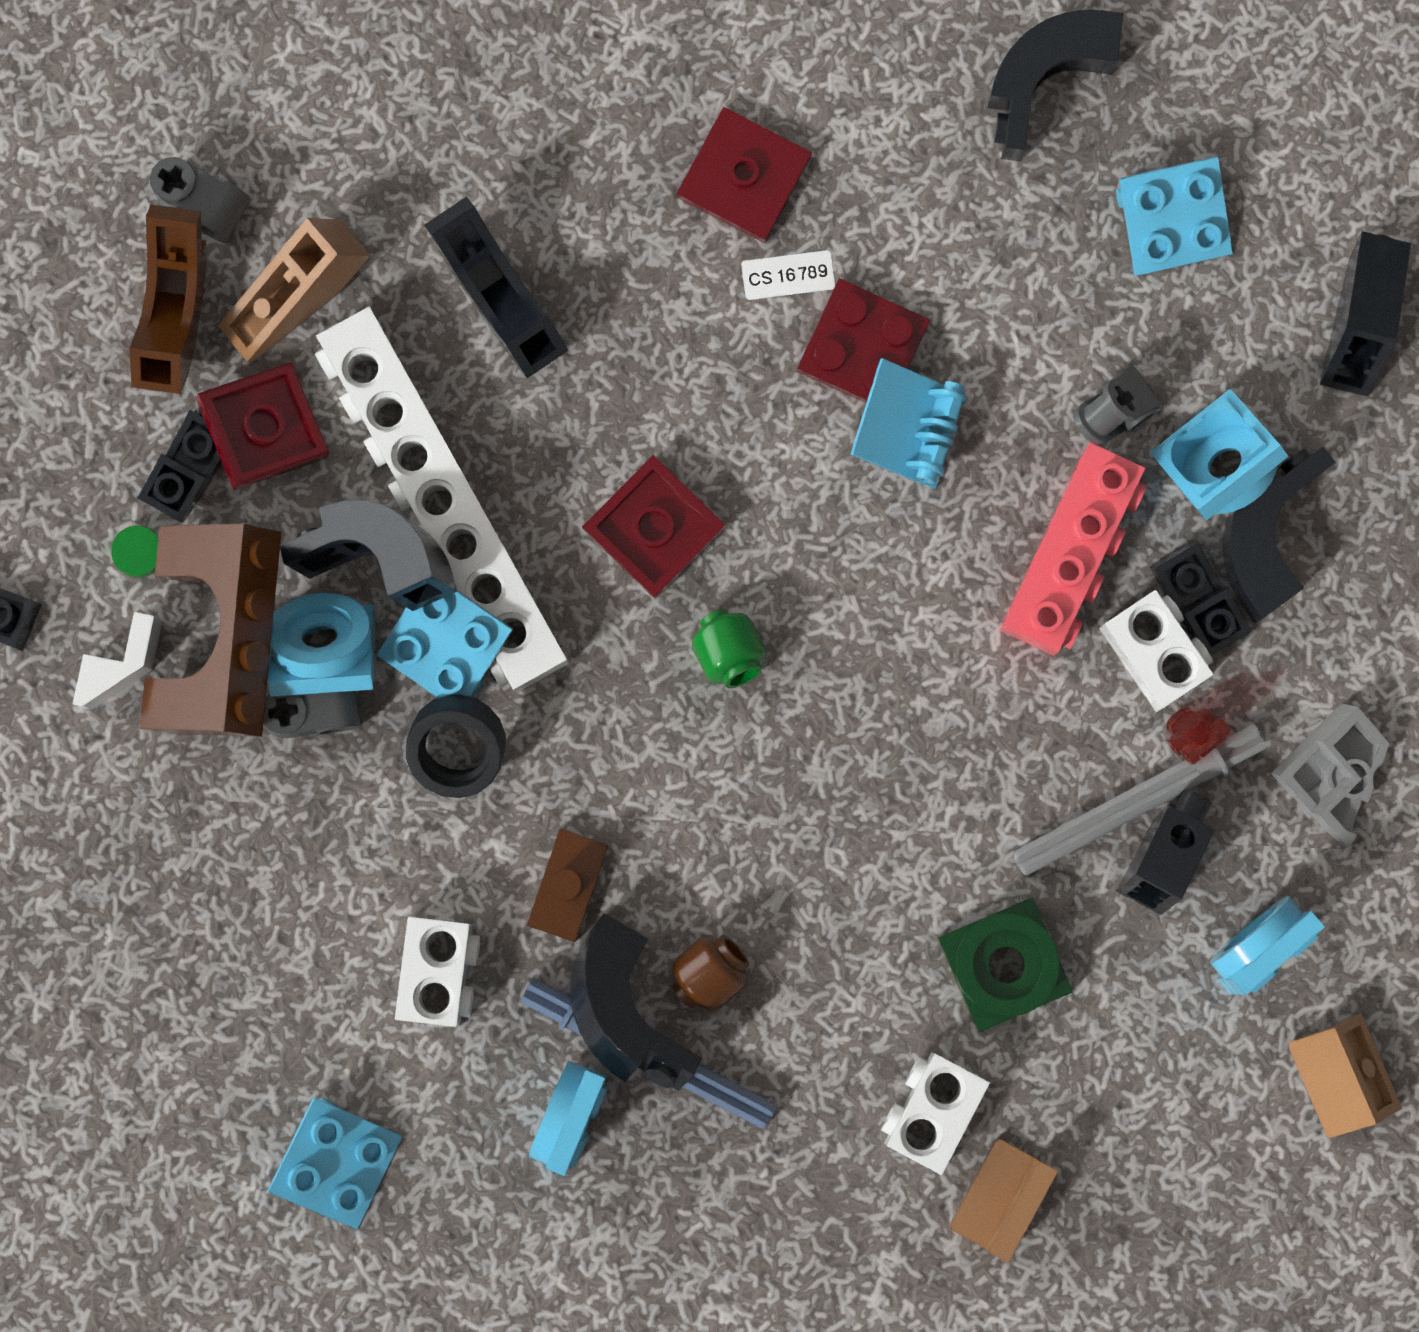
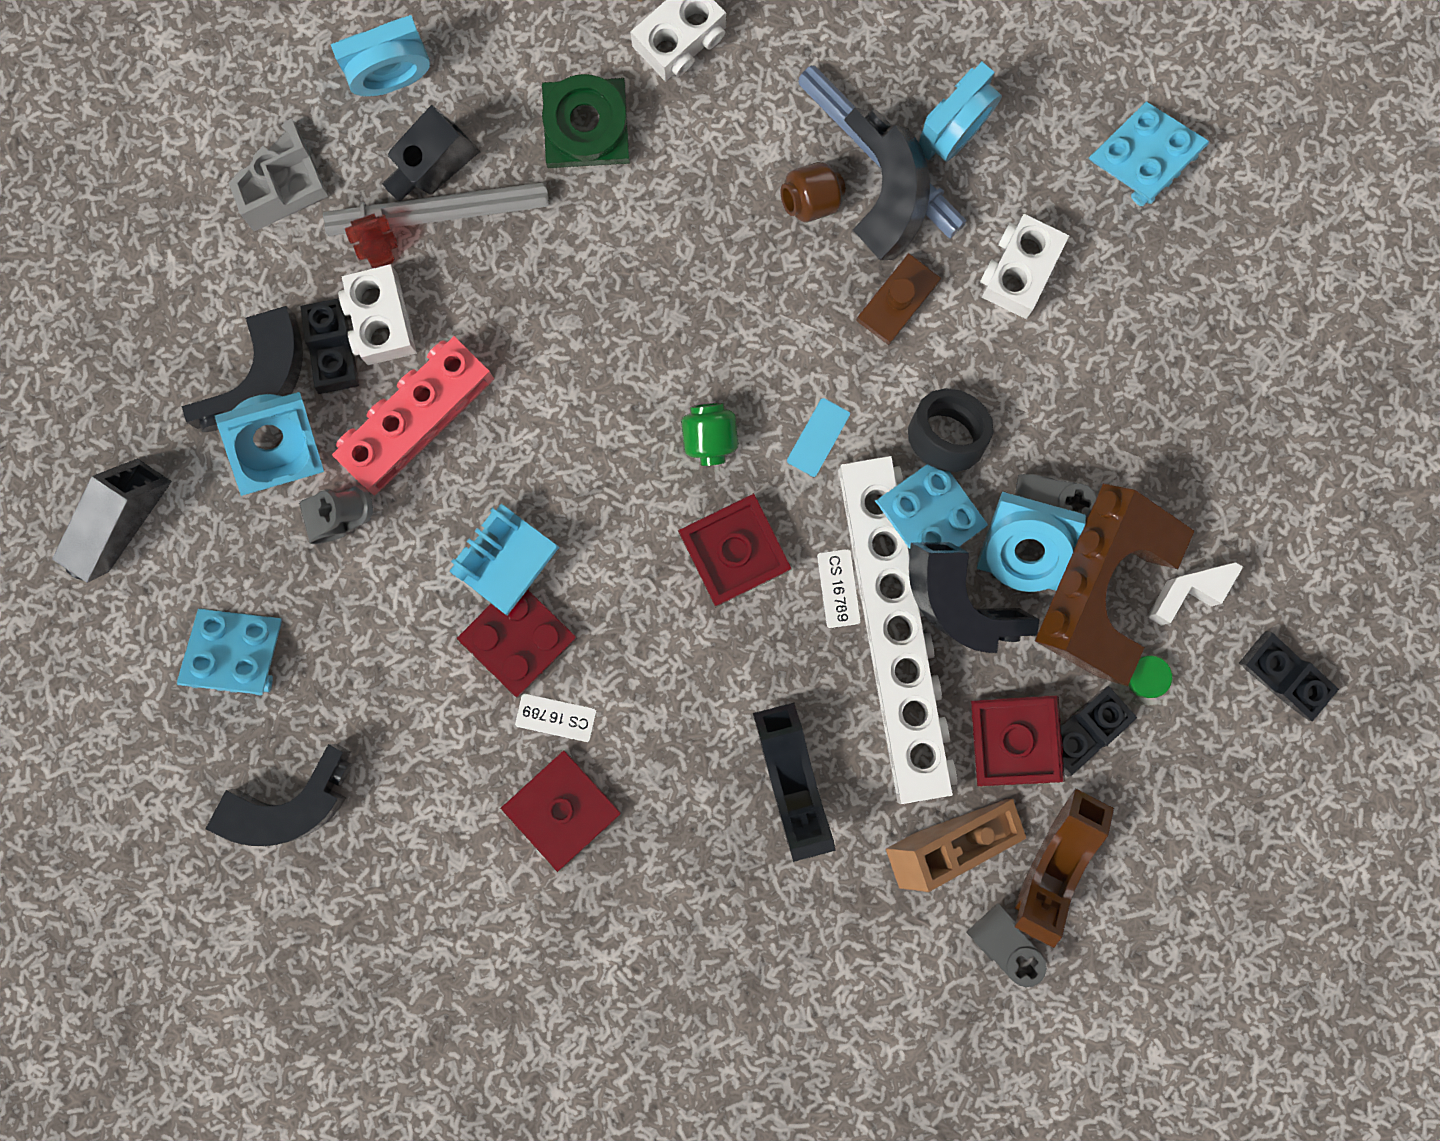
camera: 160 degrees left, 0 degrees up
none -> medium azure sticker [787,398,850,477]
none -> white sticker [817,549,860,628]

